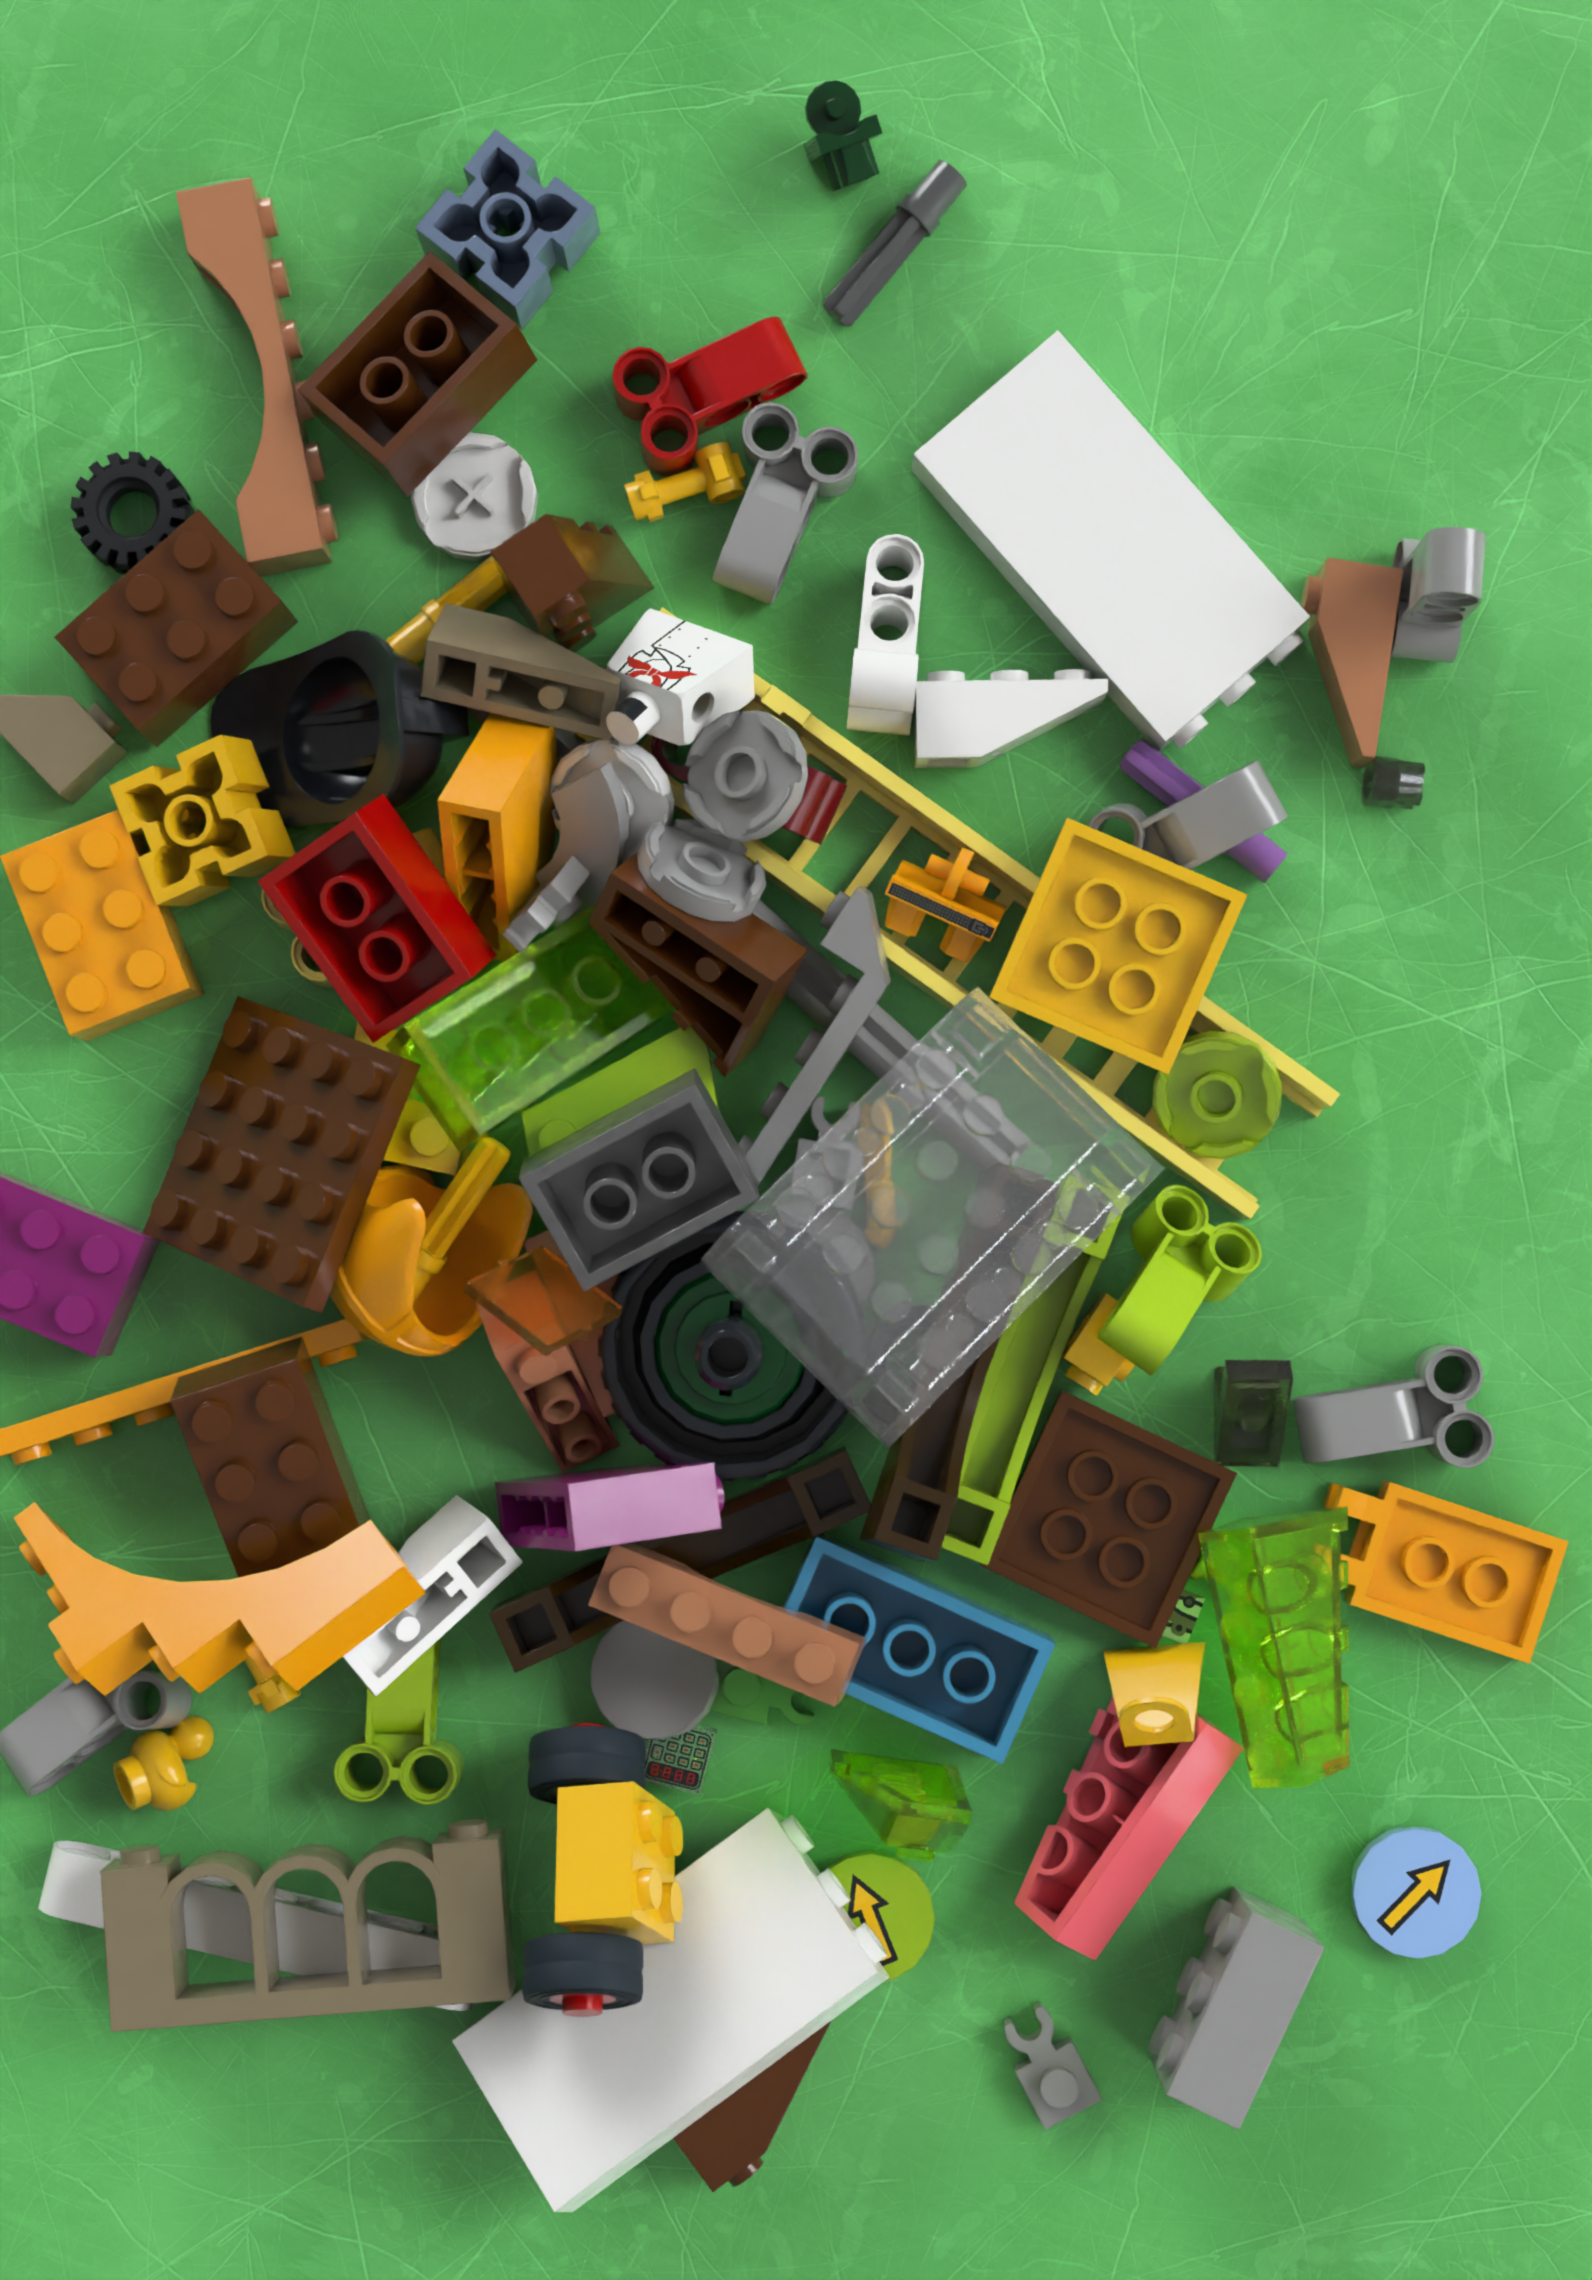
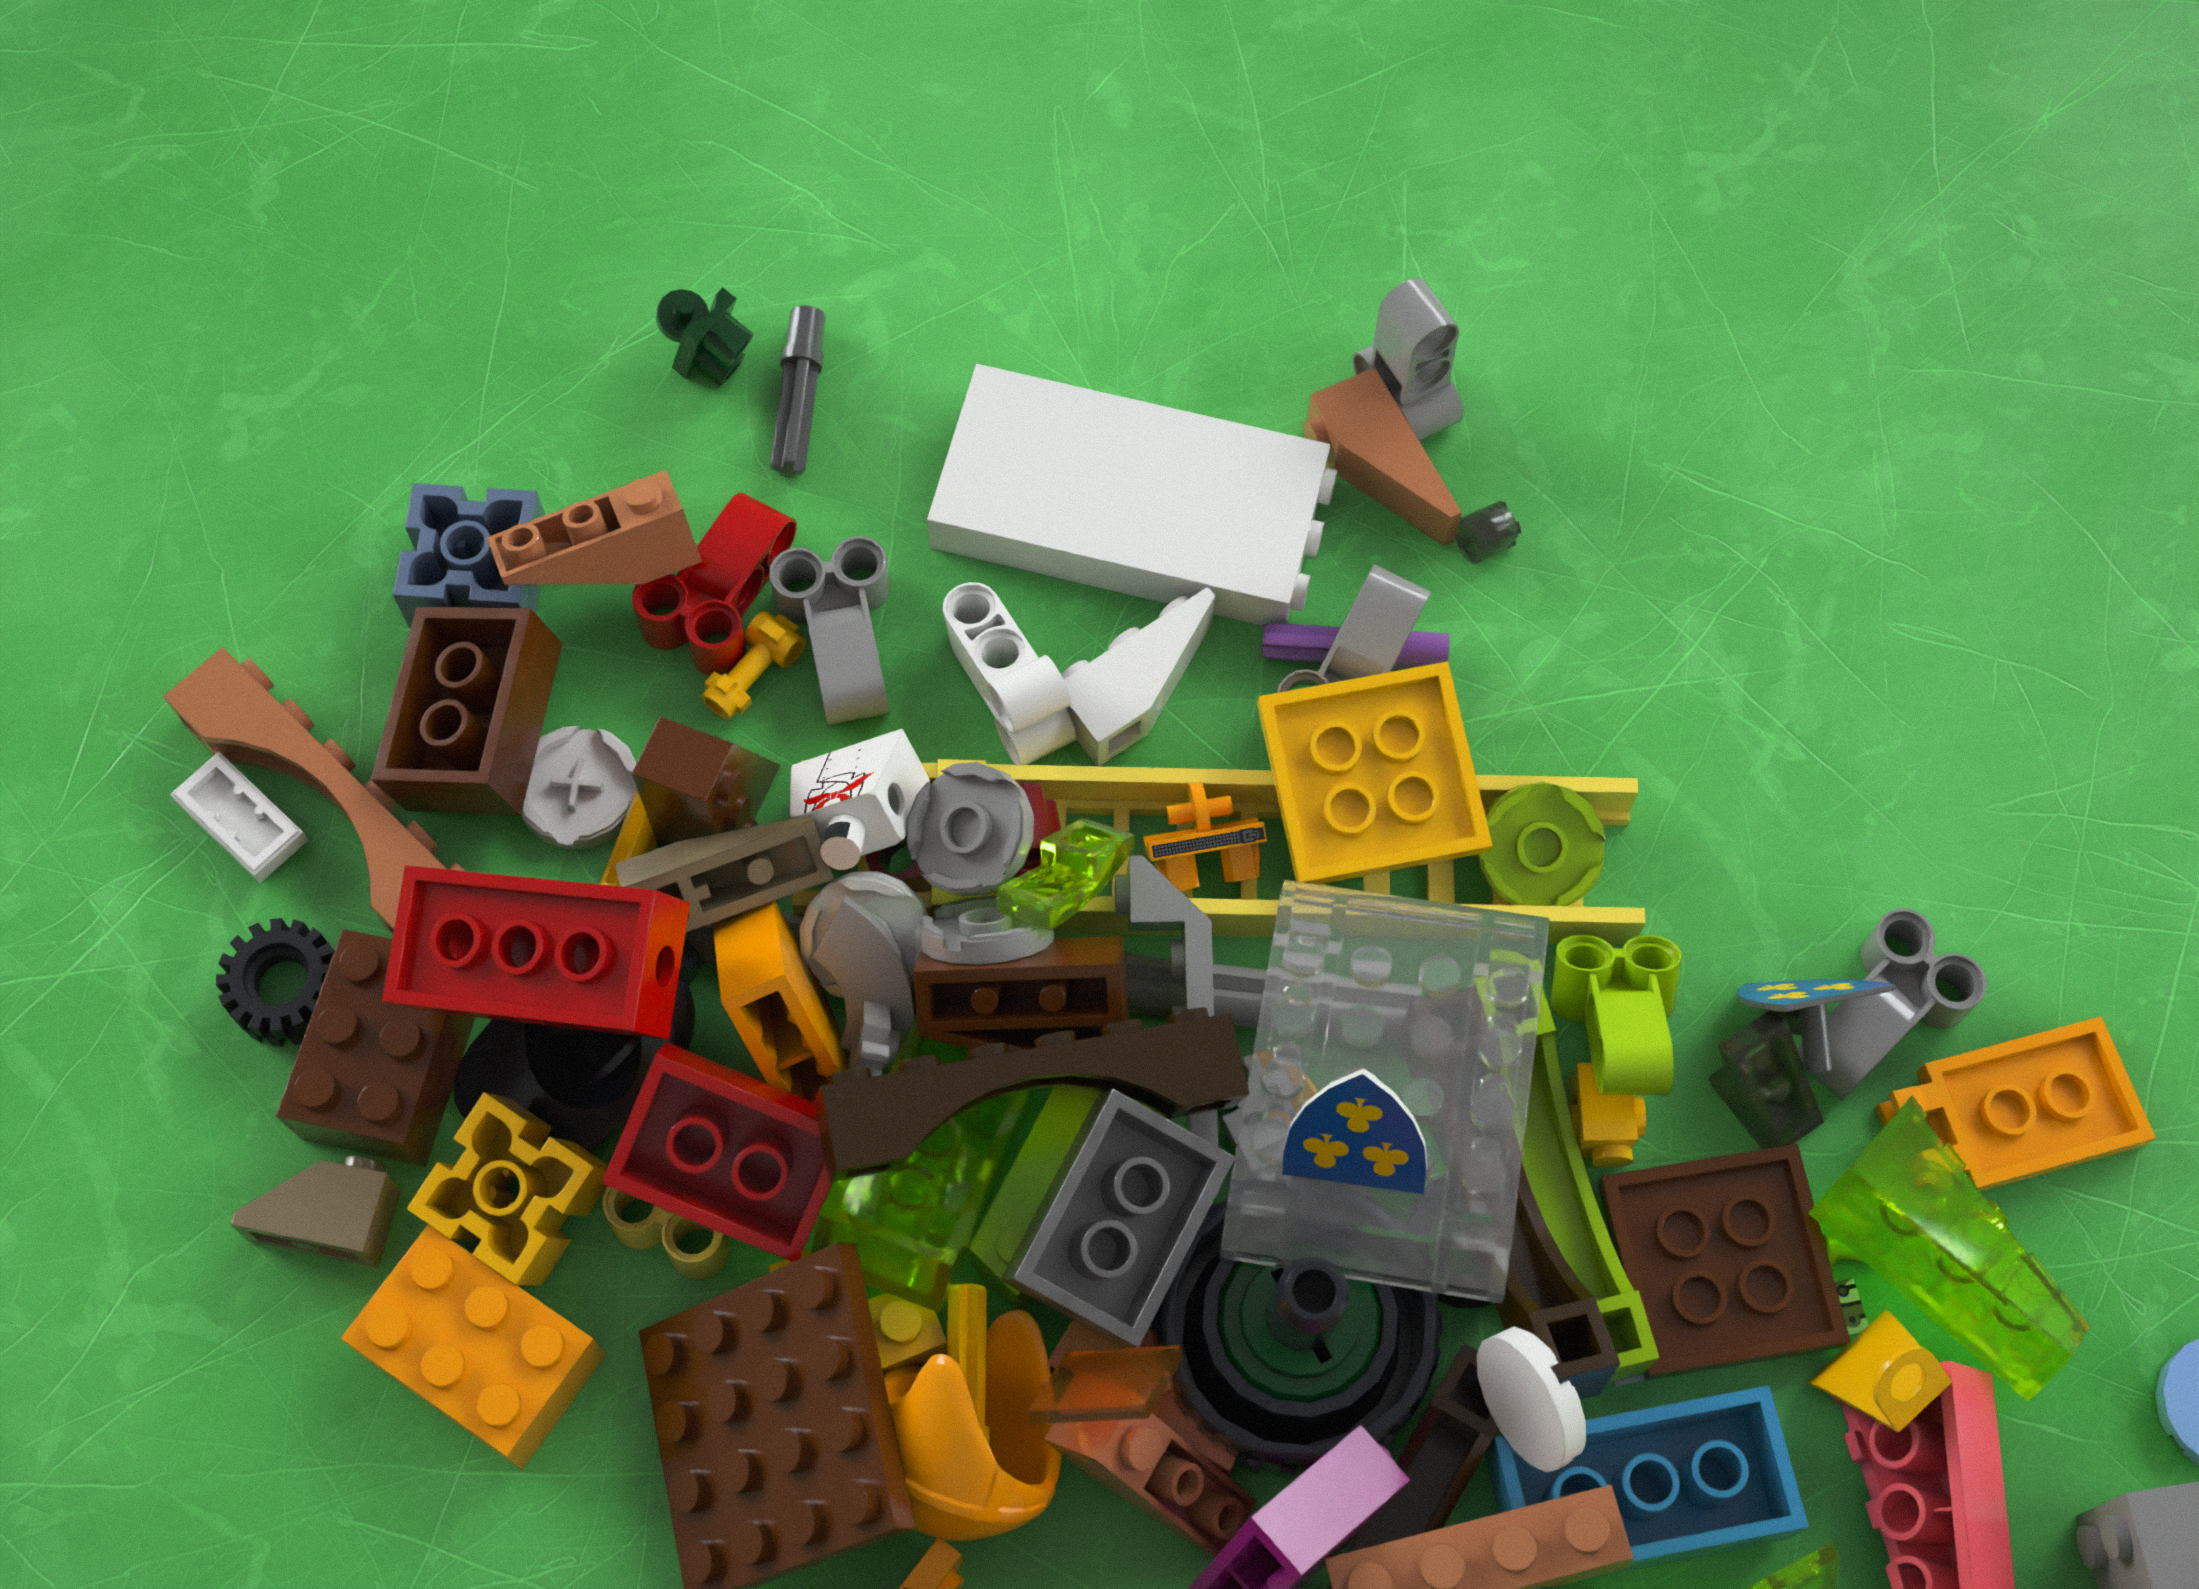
camera: 35 degrees left, 20 degrees down
none -> white plate [170,752,308,884]
none -> red brick [382,865,690,1040]
none -> nougat slope [487,470,702,585]
none -> dark brown arch [813,1007,1250,1183]
none -> clear neon green slope [997,818,1135,931]
none -> blue shield [1282,1068,1427,1195]
none -> white tile [1477,1327,1586,1472]
none -> shield [1737,979,1895,1073]

